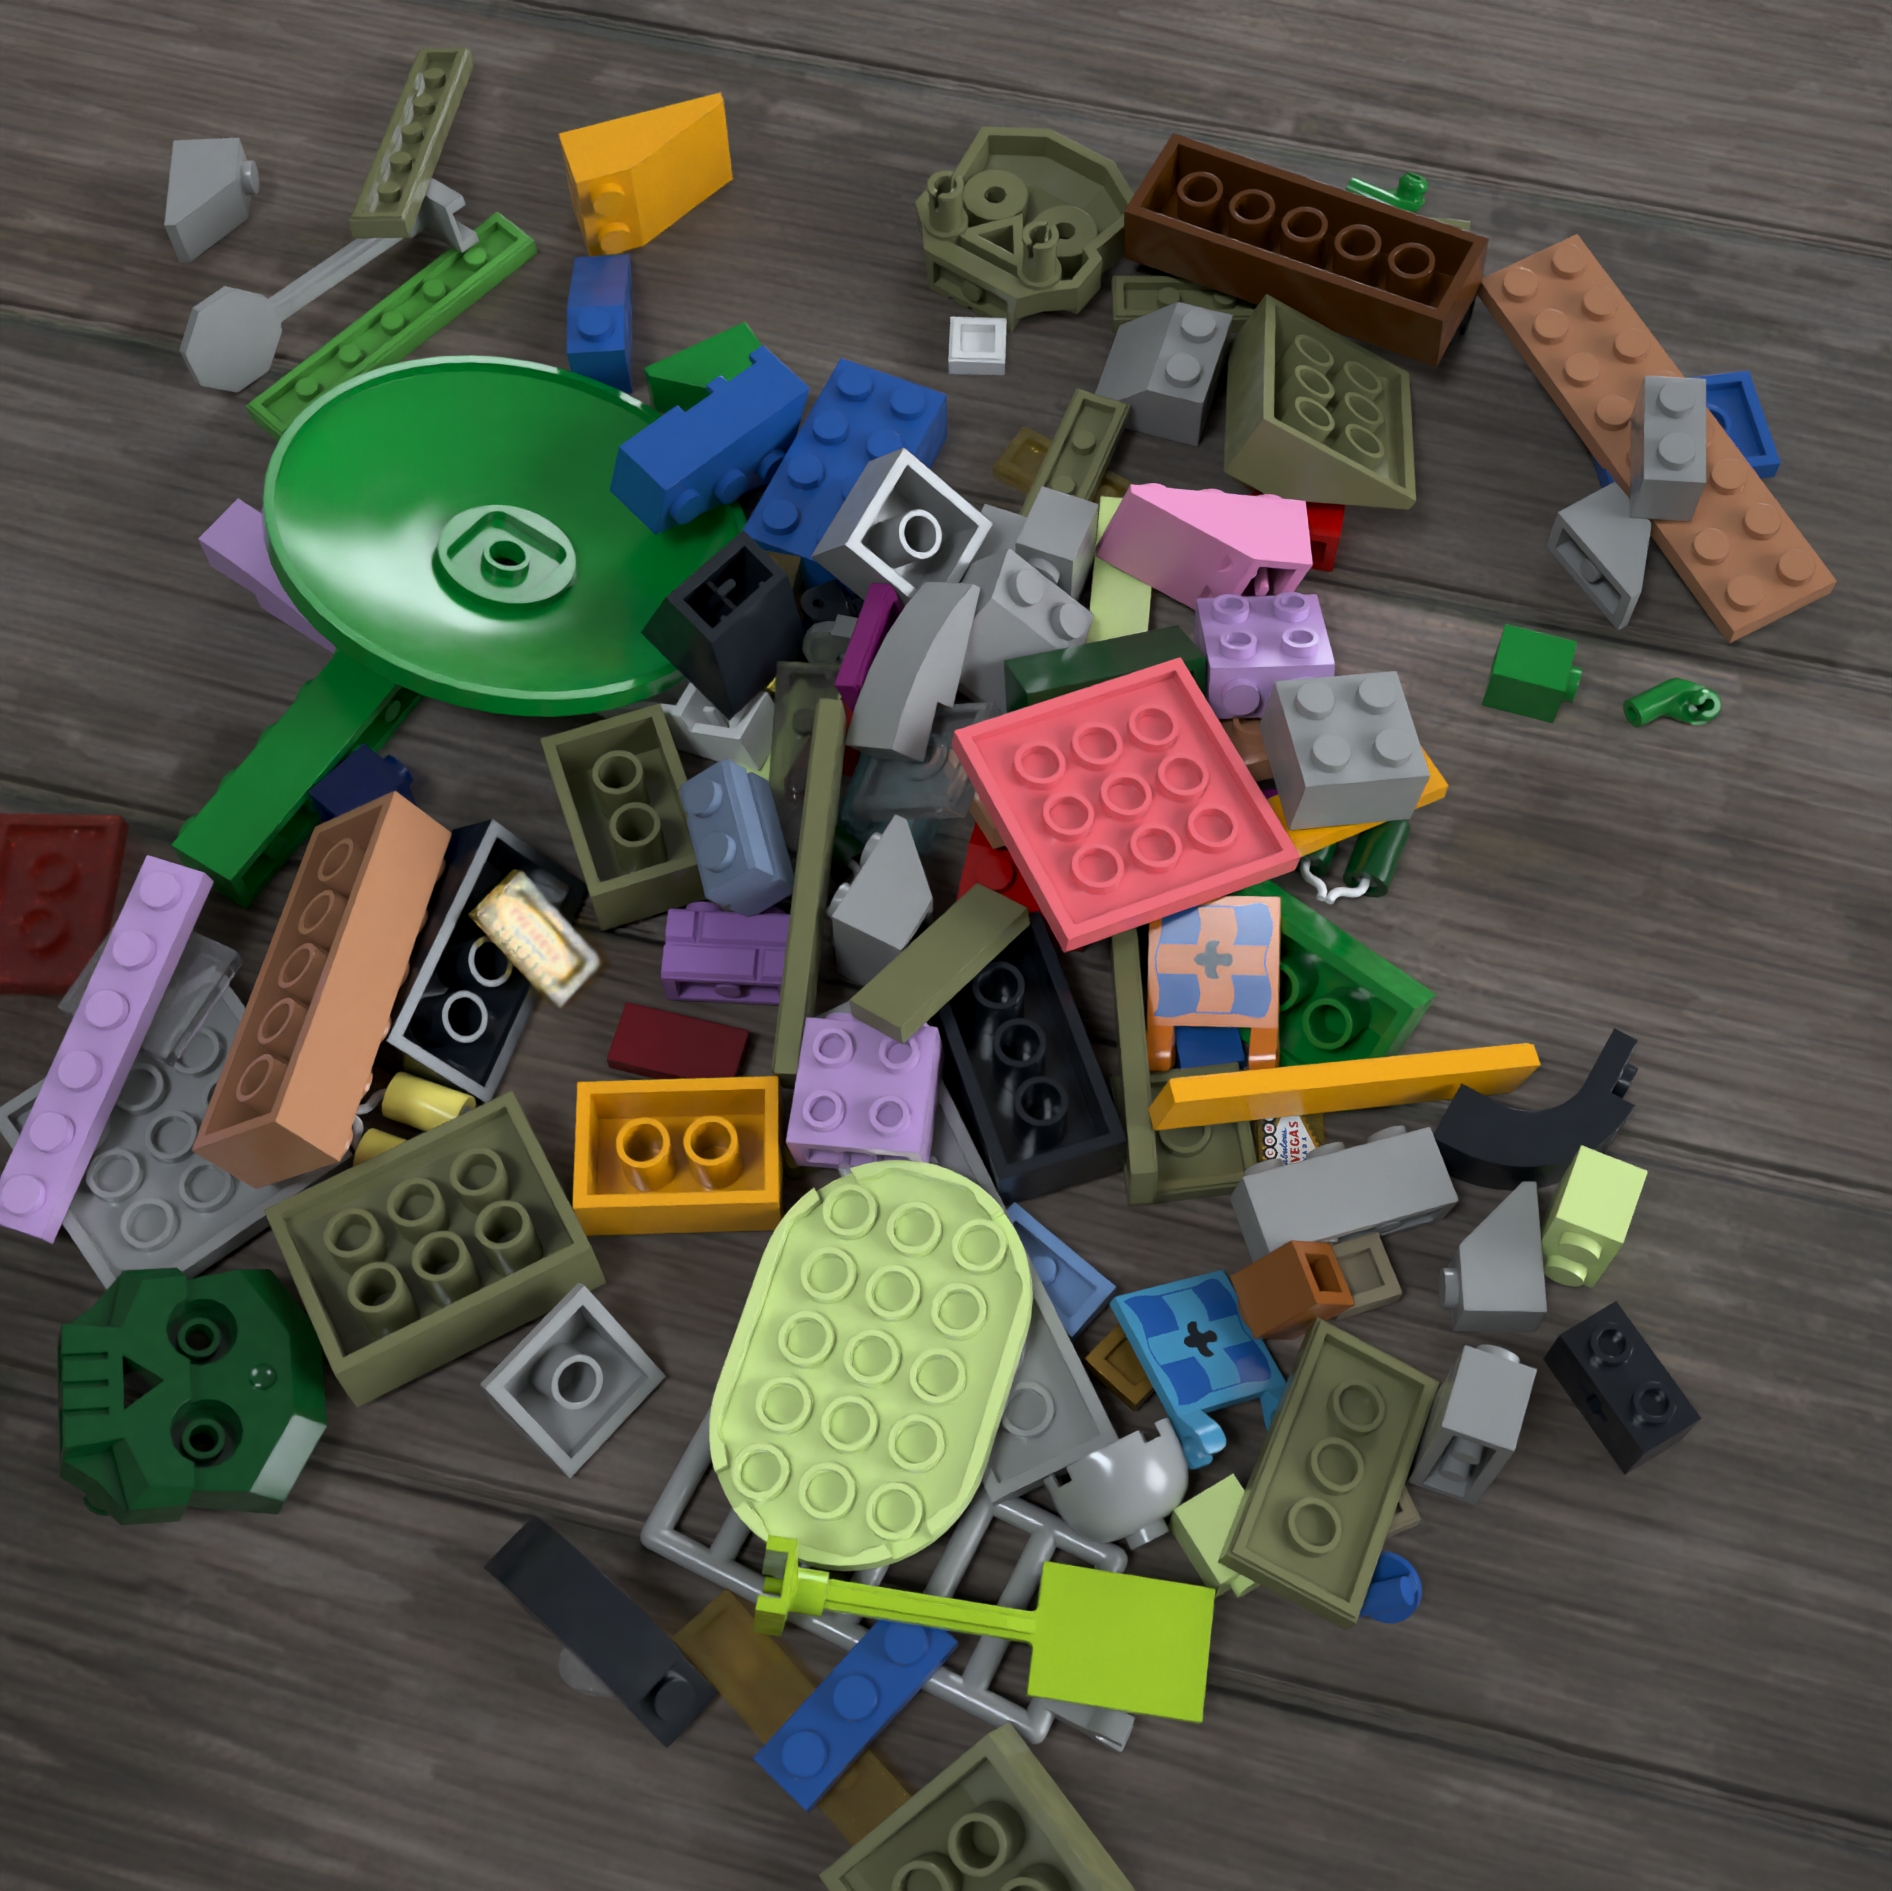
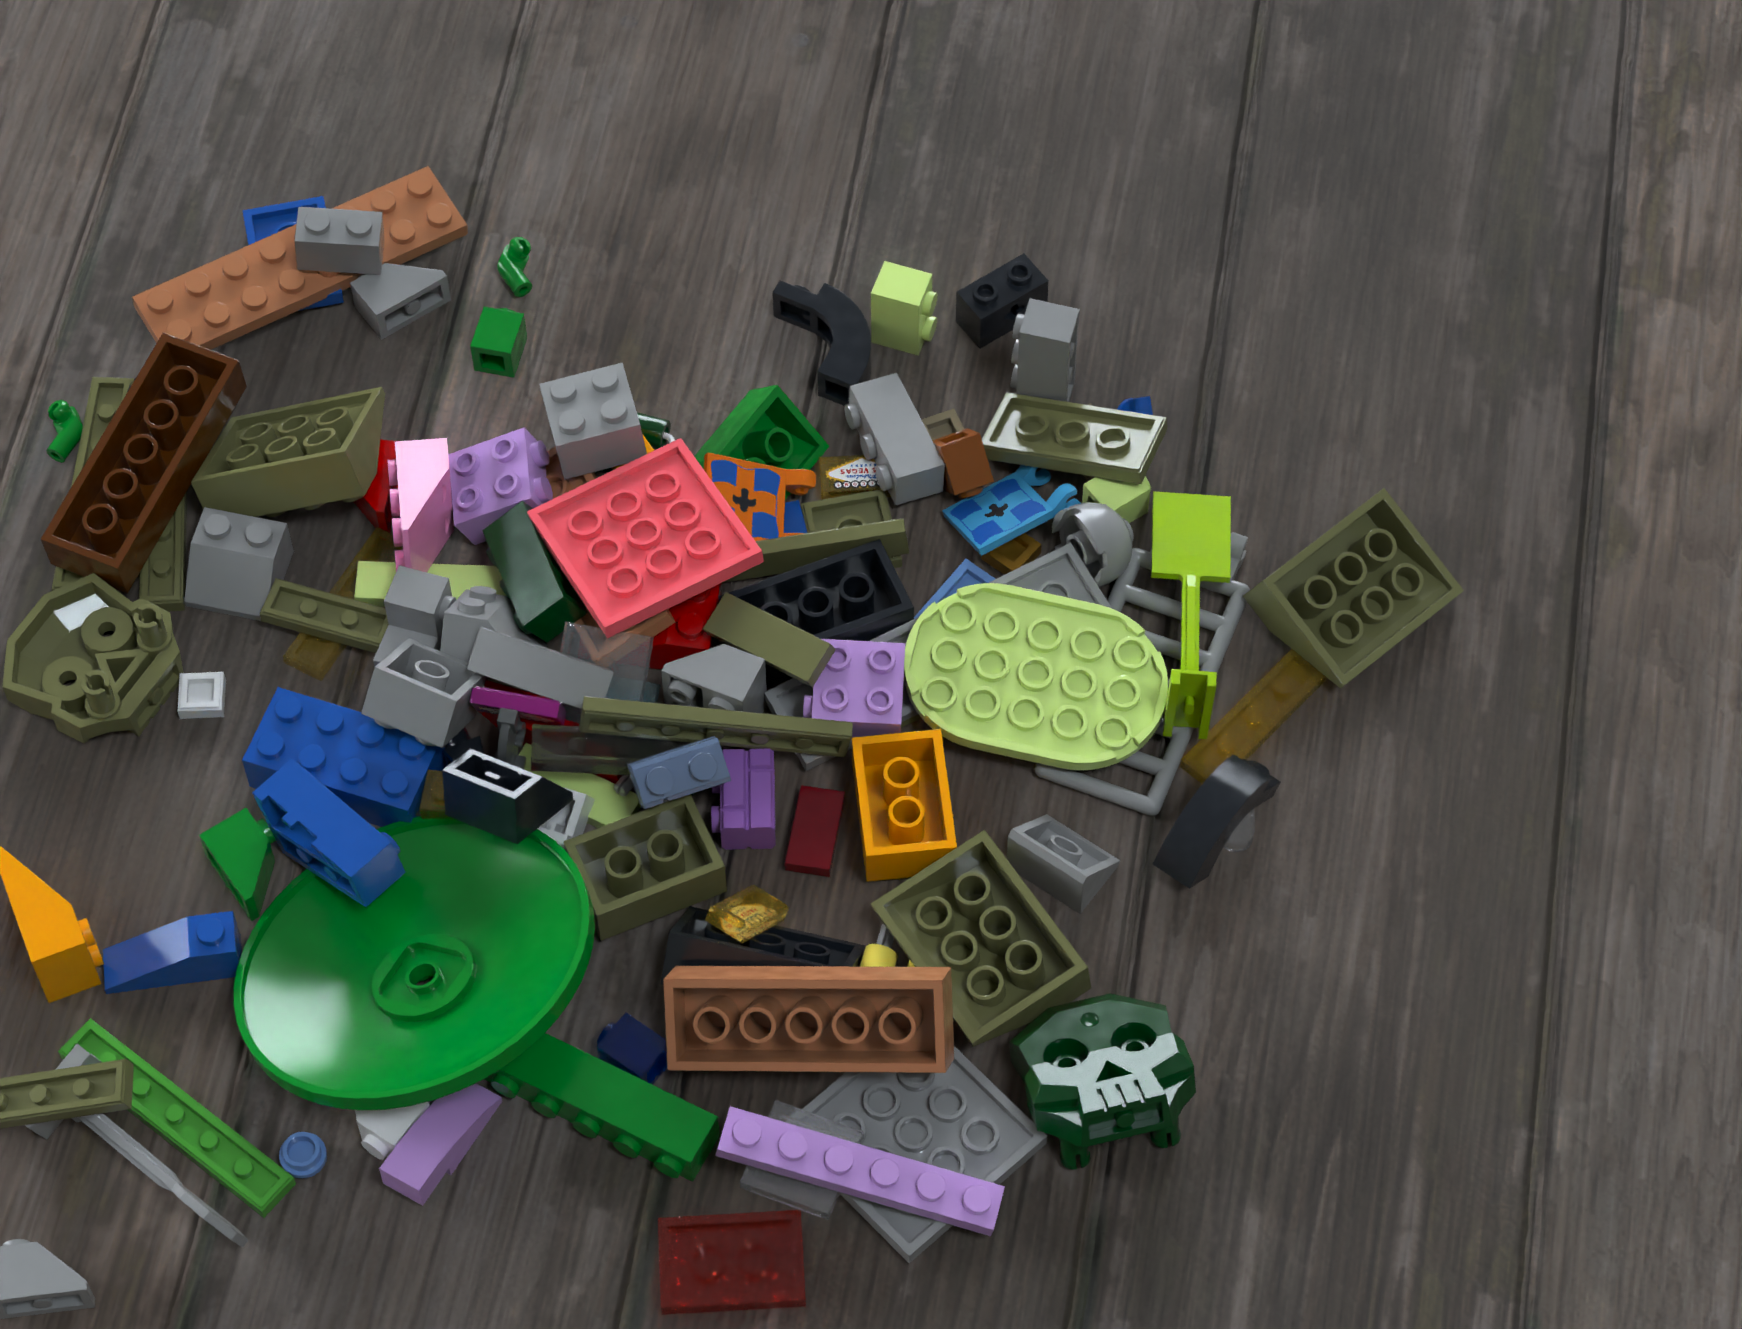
camera: 95 degrees left, 5 degrees down
blue plate [753,1620,959,1814] -> none
light orange tile [1148,1043,1541,1131] -> none
light grey slope [1439,1181,1547,1333] -> none

